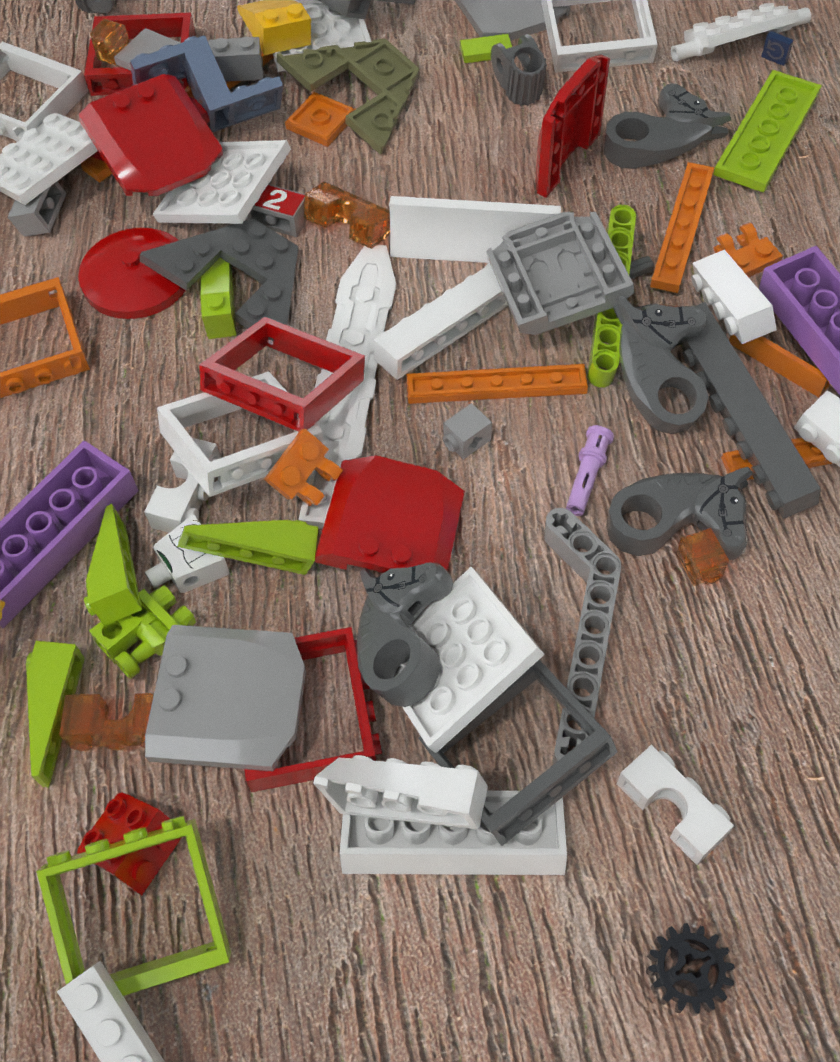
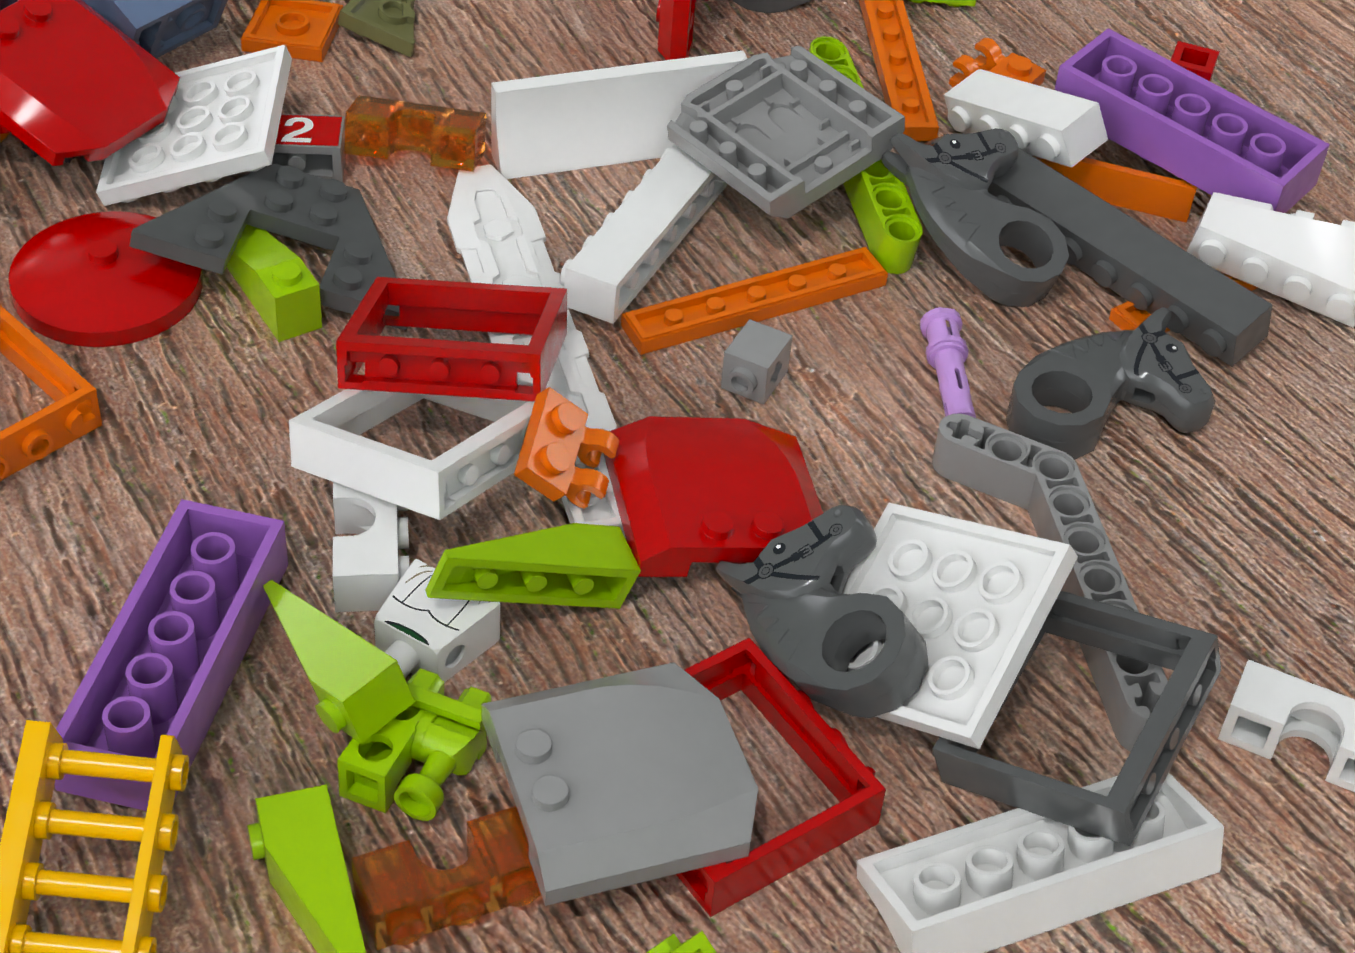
camera: 30 degrees left, 15 degrees down
white wedge [313,755,488,829] -> none
clear orange brick [676,528,729,586] -> none

